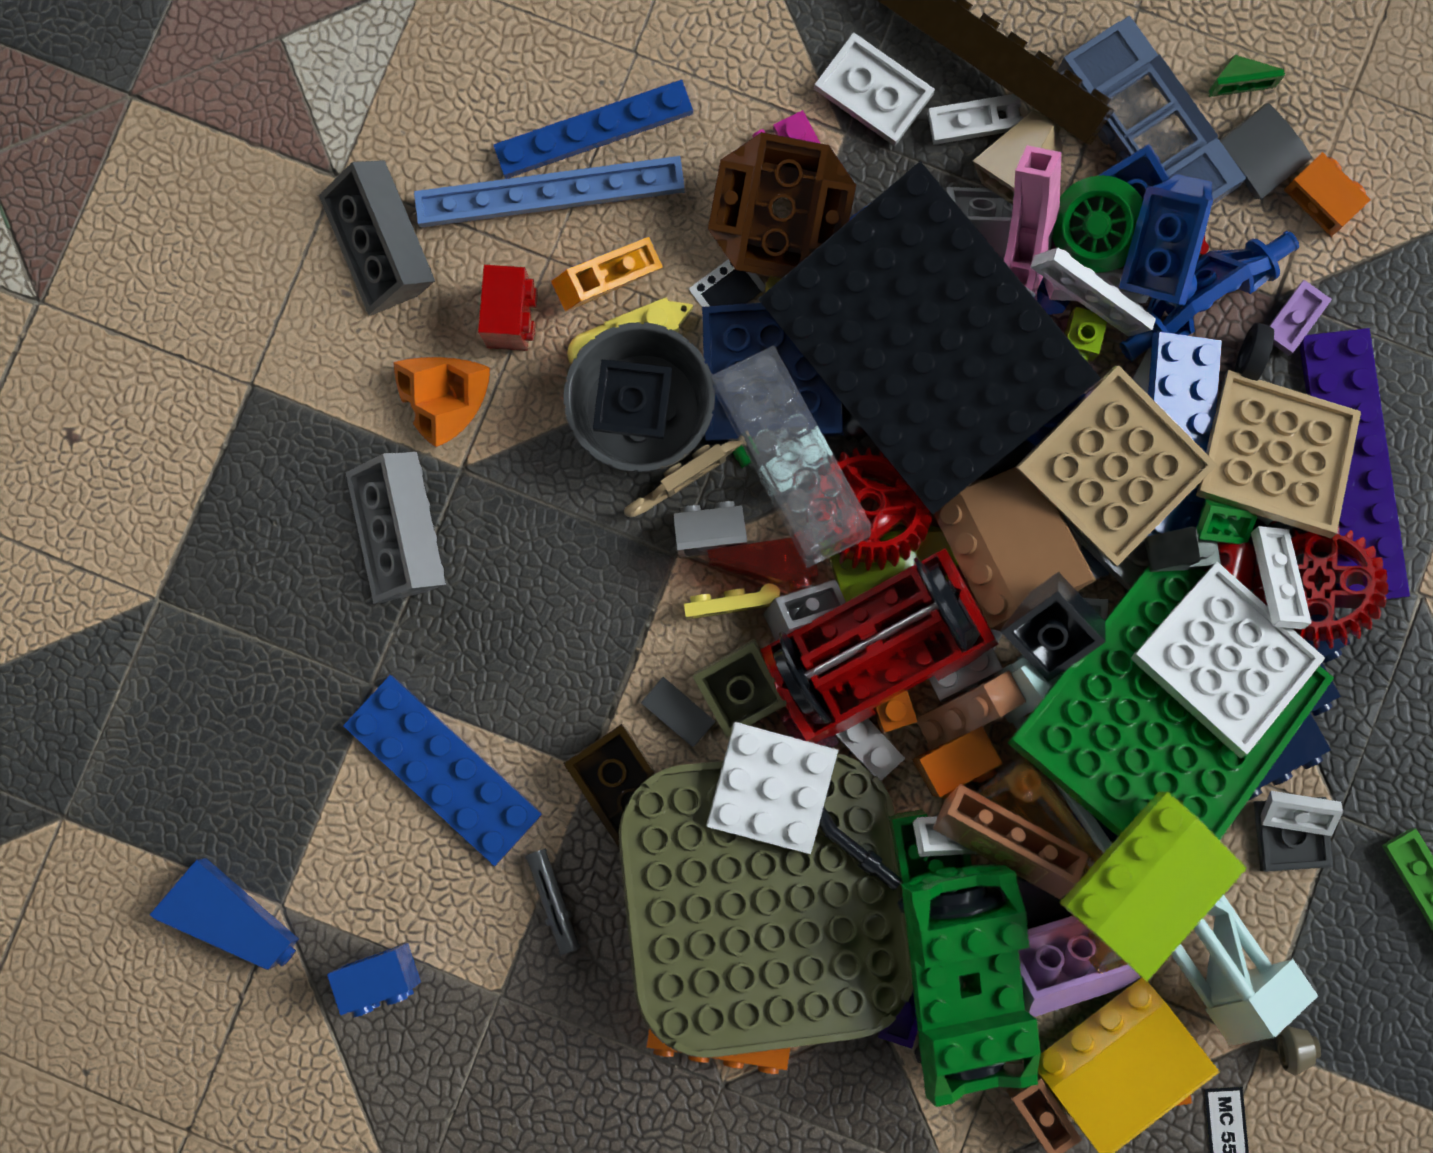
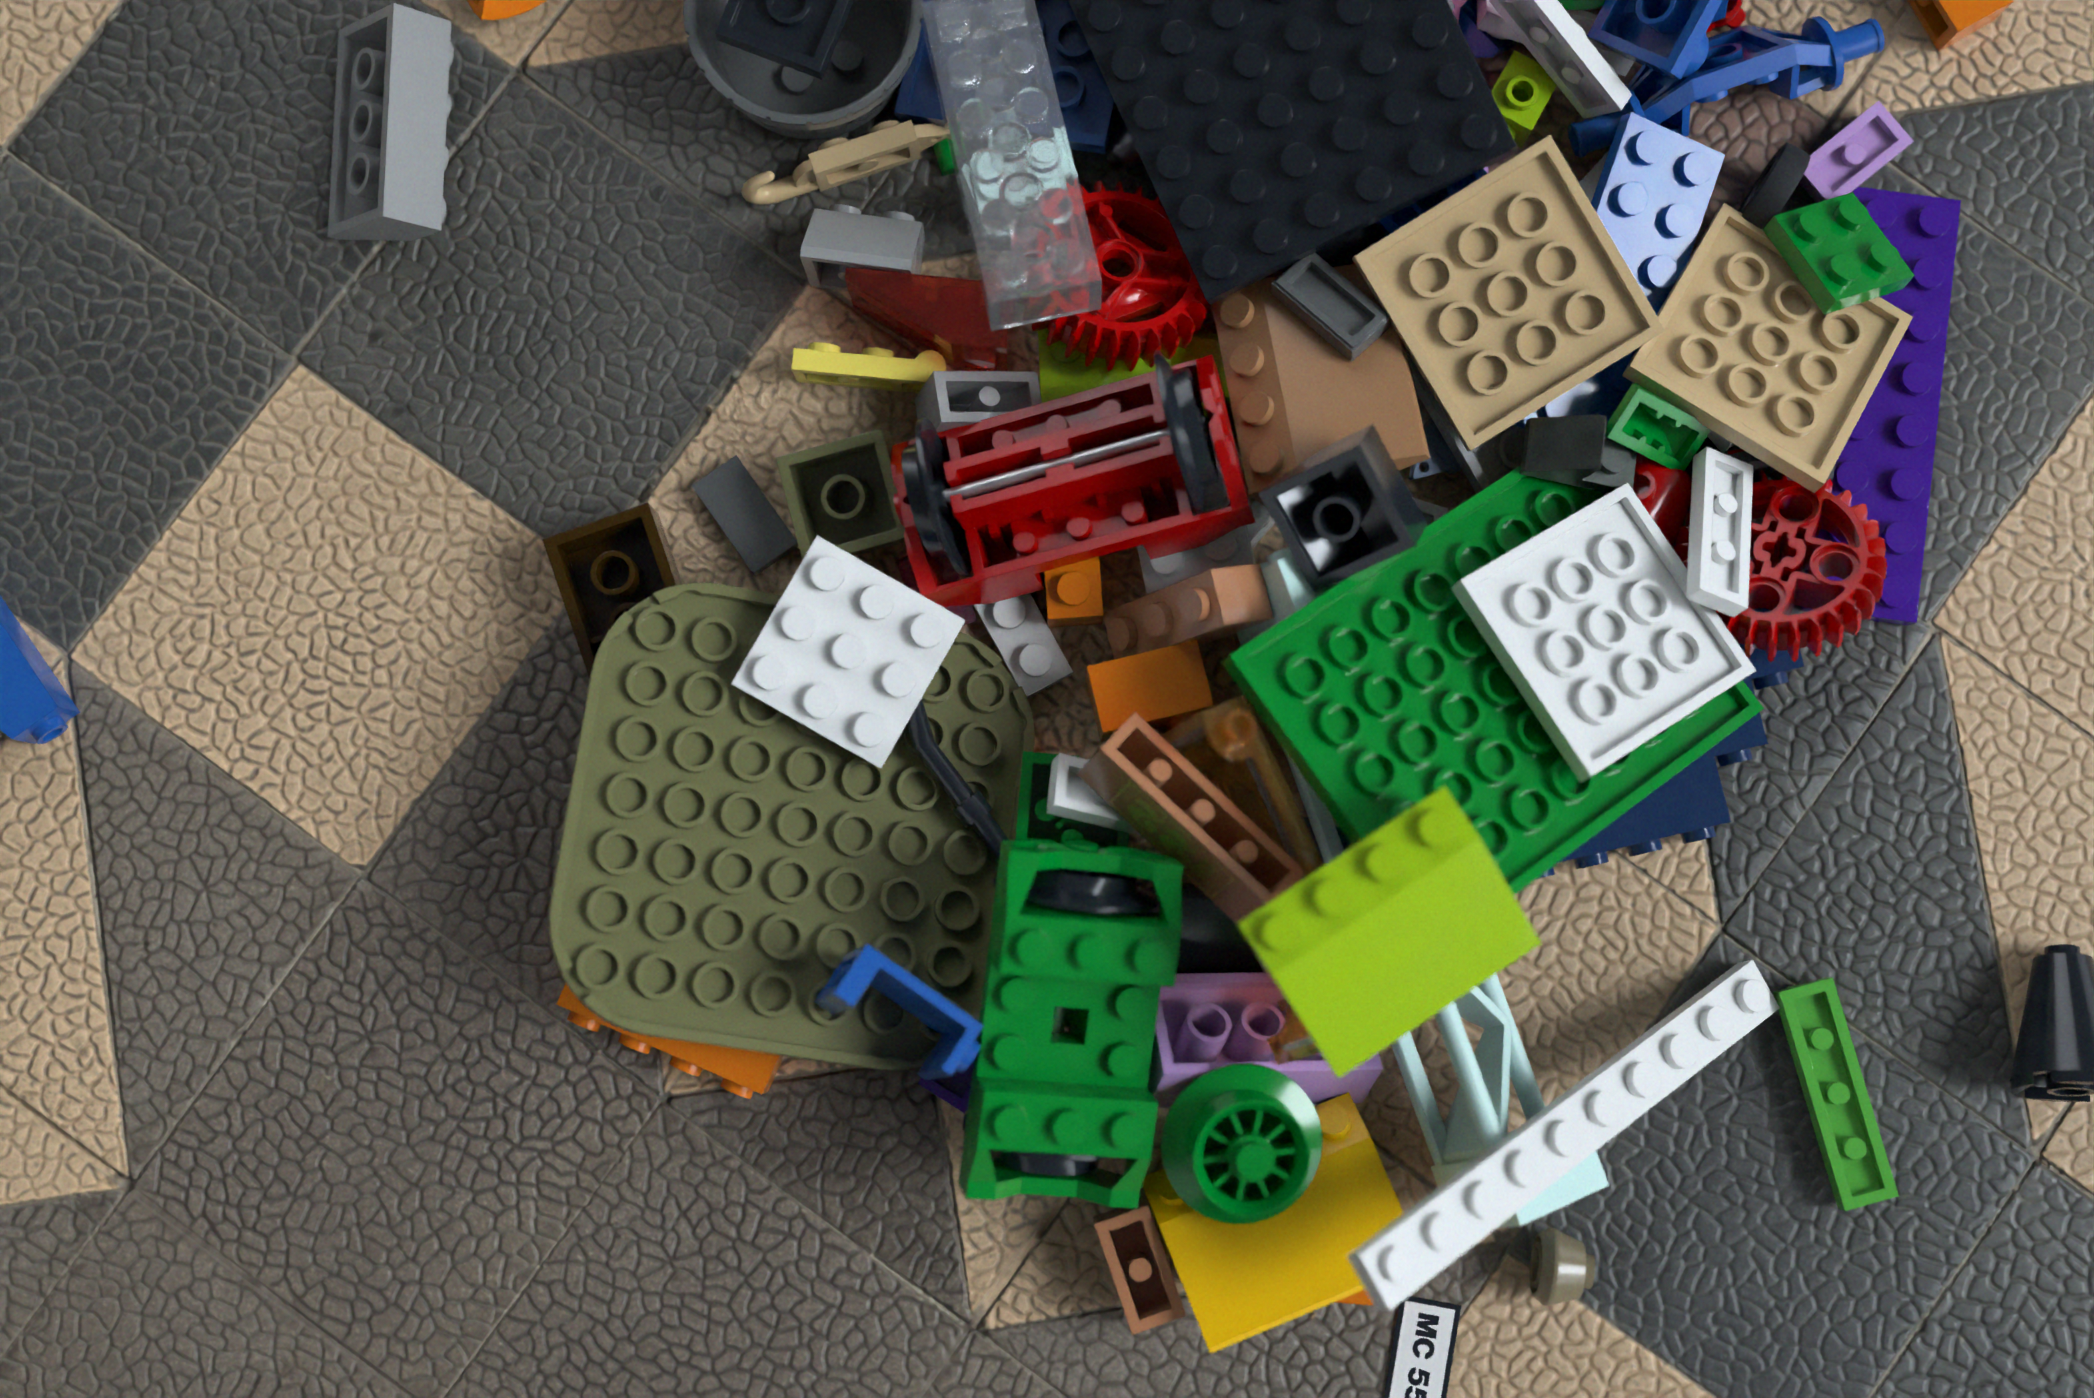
camera: 10 degrees right, 0 degrees up
blue brick [327,943,421,1018] -> none
blue plate [343,675,543,866] -> none
dark grey pin [525,848,581,956] -> none
dark grey tile [1254,797,1333,872] -> none
white plate [1260,791,1343,836] -> none
none -> blue panel [814,944,983,1080]
none -> green piece [1161,1063,1322,1224]
none -> dark grey tile [1271,253,1391,362]
none -> white plate [1347,960,1780,1310]
none -> green plate [1763,192,1915,315]

